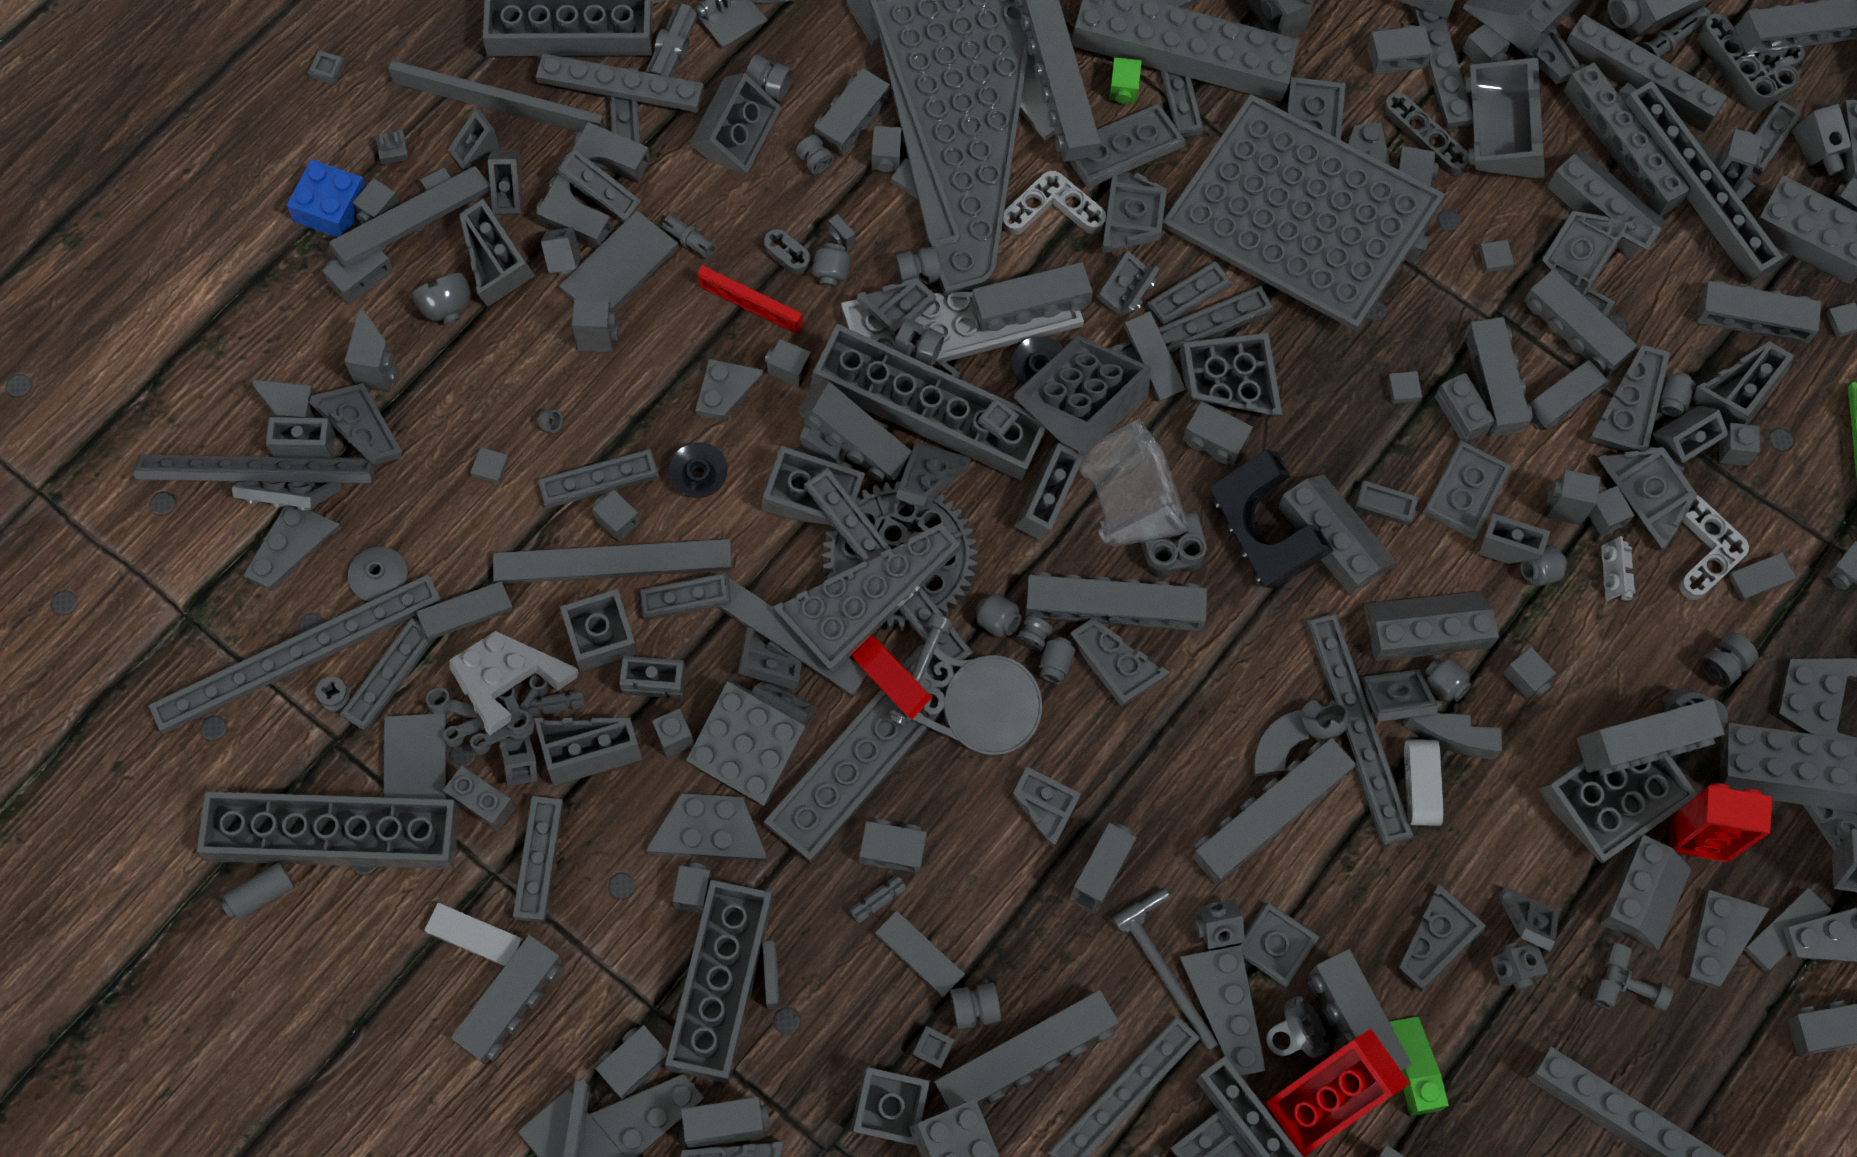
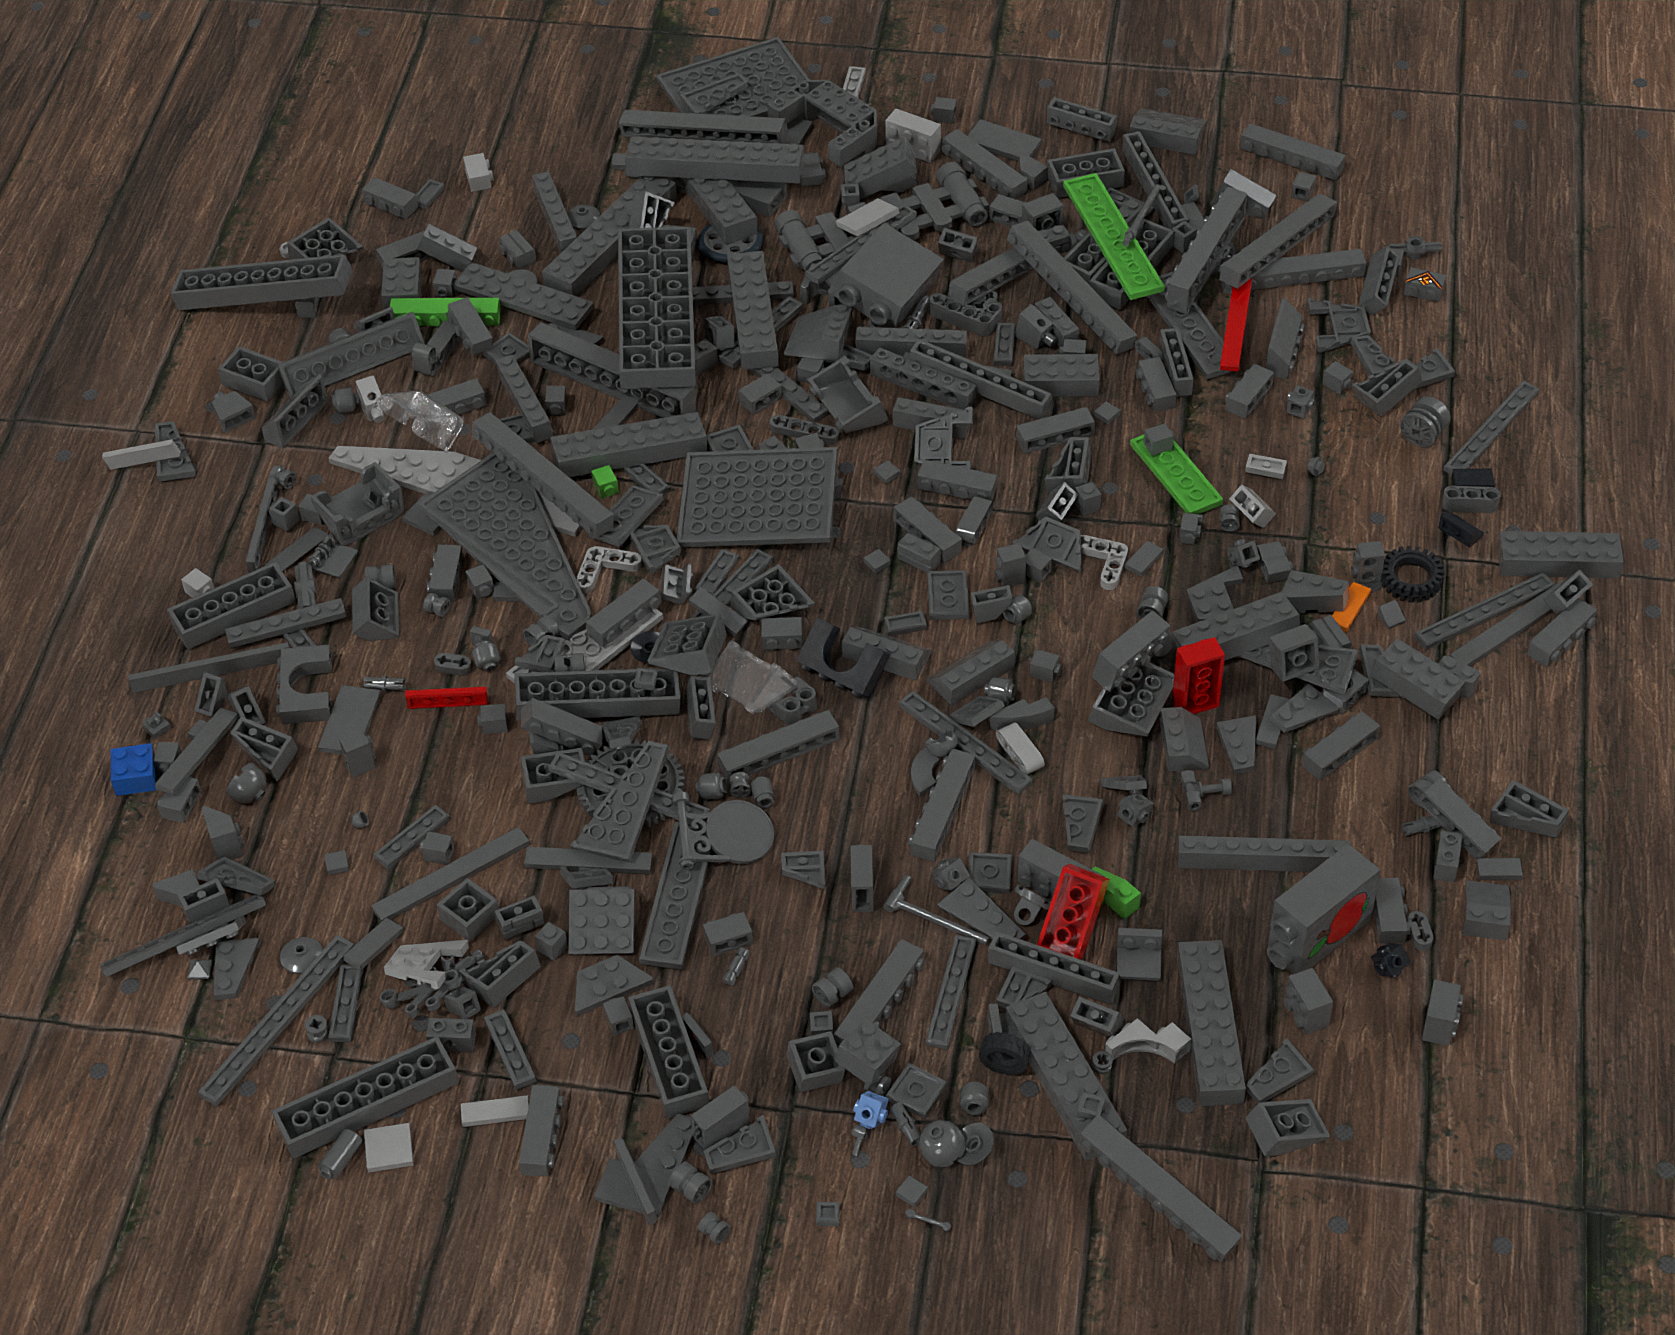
camera: 25 degrees left, 20 degrees down
dark grey tile [308,50,346,85] -> none
dark grey tile [384,713,447,800] -> none
dark grey brick [541,227,582,274] -> none
dark grey tile [556,147,641,223] -> none
dark grey brick [595,1025,668,1100] -> none
dark grey tile [640,573,732,621] -> none
black dish [669,443,728,498] -> none
dark grey wing [695,359,763,421] -> none
red tile [850,634,933,720] -> none
dark grey tile [875,910,965,998] -> none
dark grey wing [1068,618,1171,707] -> none
dark grey wing [1588,344,1670,452] -> none
light grey hinge [1601,536,1636,601] -> none
dark grey brick [1659,373,1696,417] -> none
dark grey brick [1715,129,1764,193] -> none
none -> dark grey slope [188,959,213,979]
none -> light grey tile [364,1123,414,1173]

